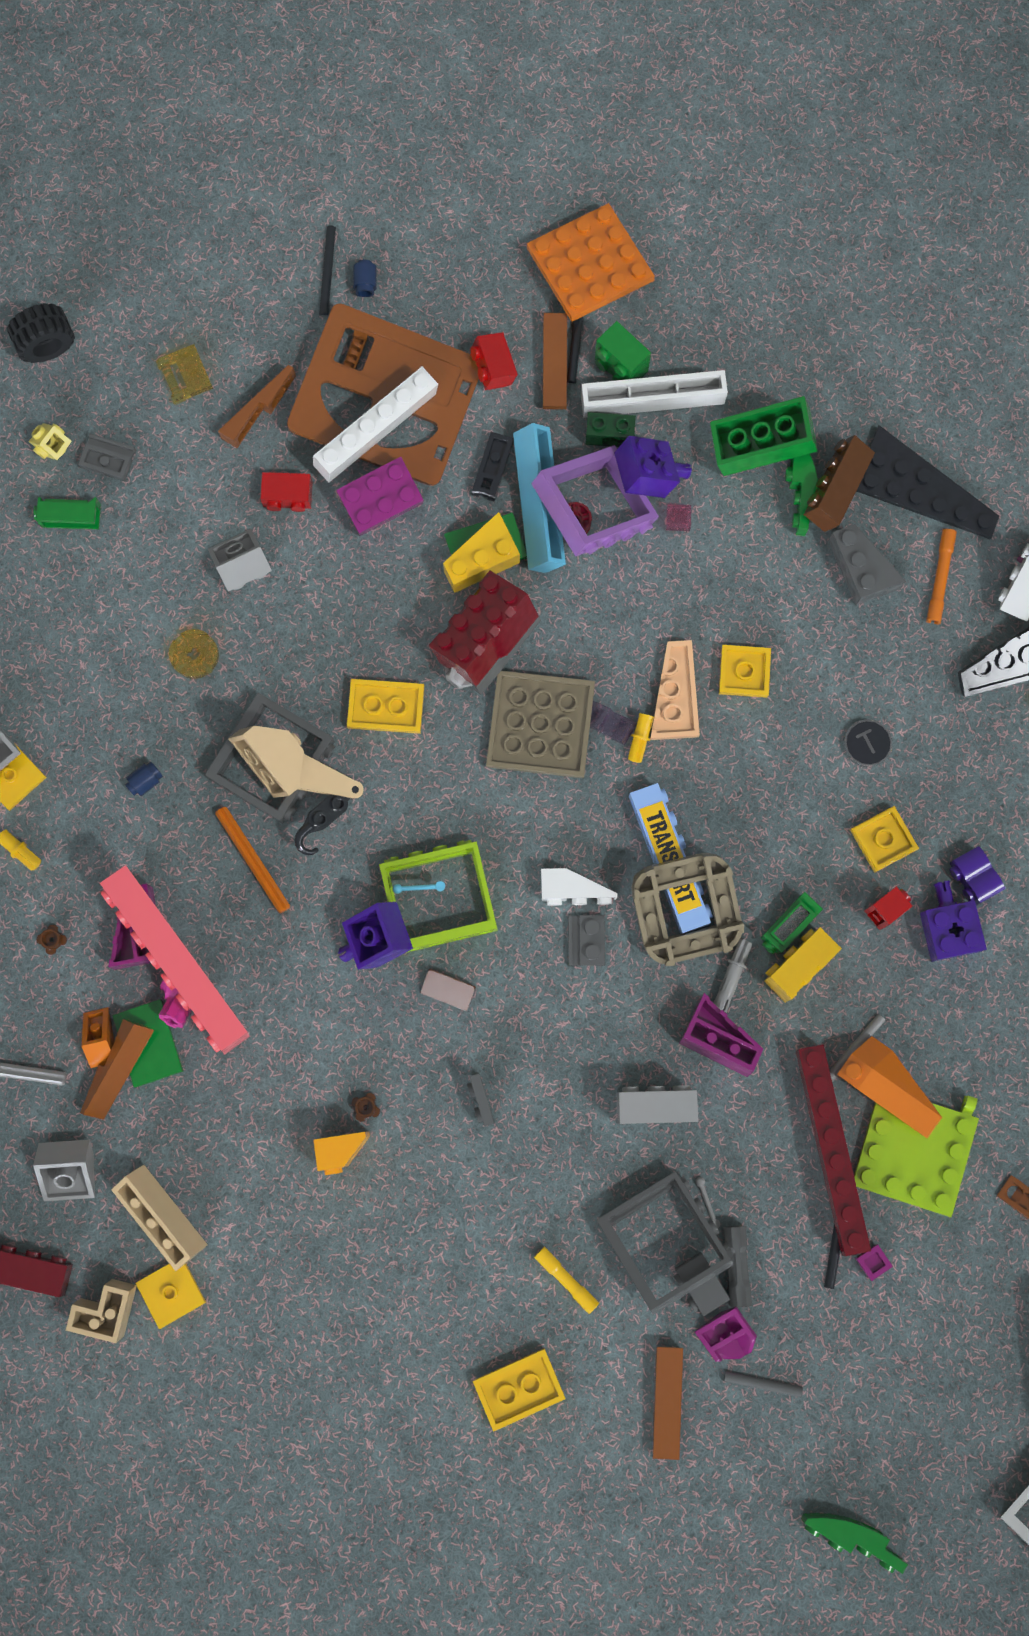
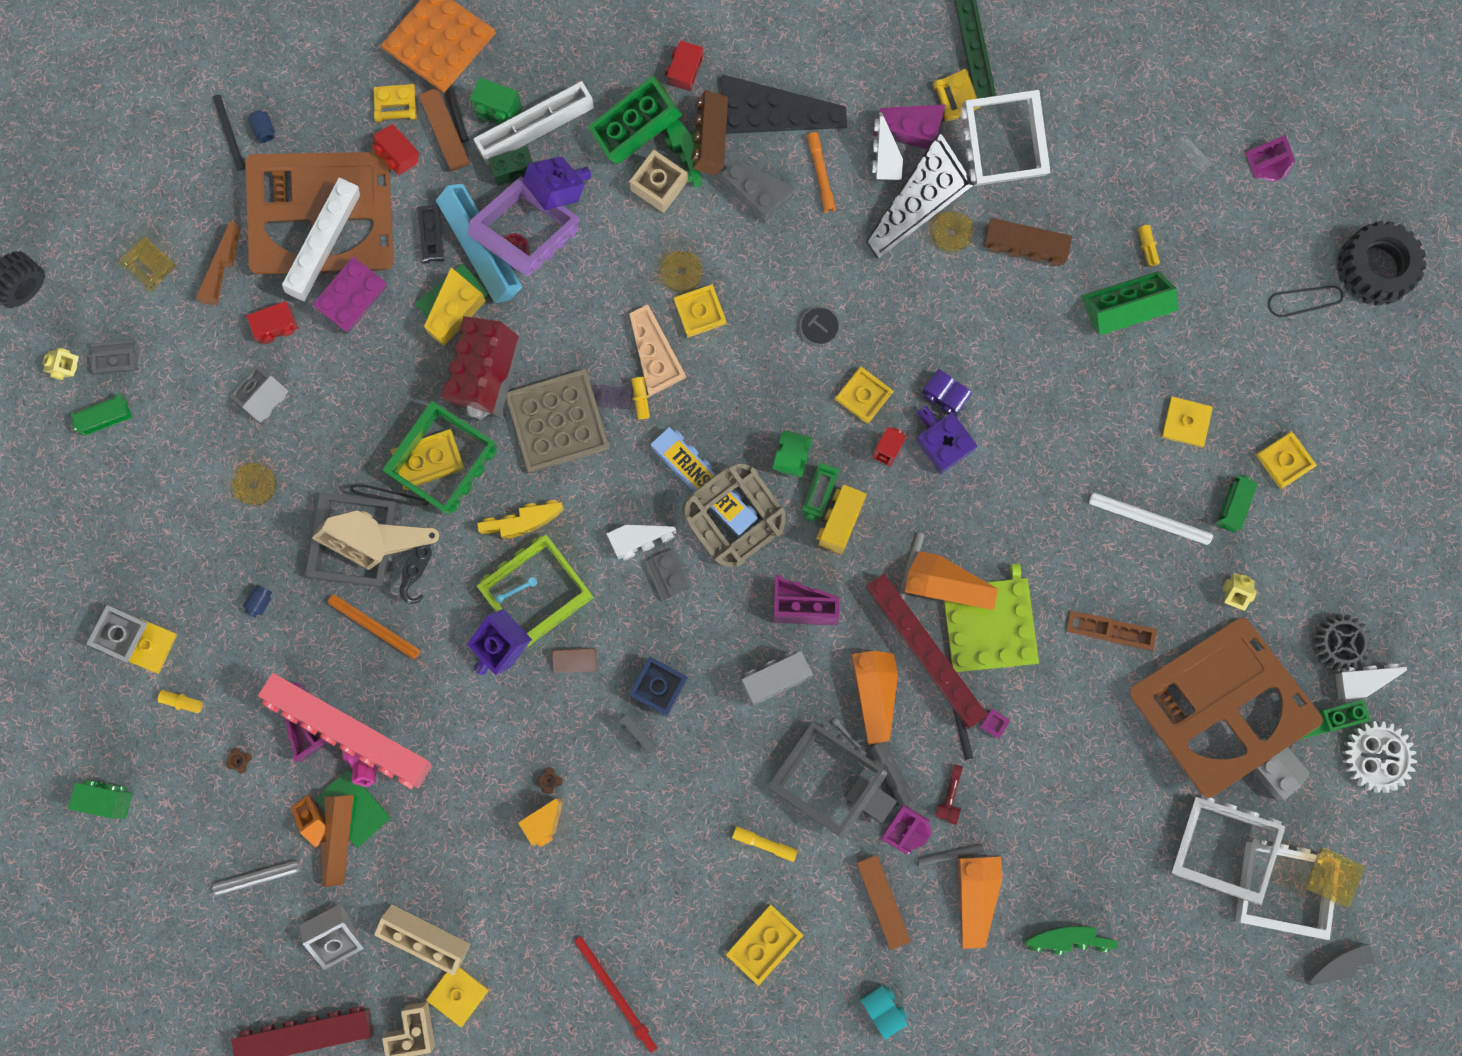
camera: 25 degrees left, 0 degrees up
clear pink plate [666,504,691,531] -> none
light grey axle [714,939,752,1013] -> none
none -> black piece [350,484,429,507]
none -> yellow plate [374,84,417,123]
none -> green window [382,401,497,516]
none -> yellow slope [478,500,564,540]
none -> red bar [574,936,658,1053]
none -> tan brick [629,150,688,213]
none -> dark blue brick [629,656,688,717]
none -> clear yellow plate [661,251,703,293]
none -> red brick [665,40,704,91]
none -> green brick [773,430,813,478]
none -> orange wedge [851,651,898,745]
none -> teal brick [859,984,908,1040]
none -> dark red brick [936,764,963,825]
none -> orange wedge [957,856,1003,949]

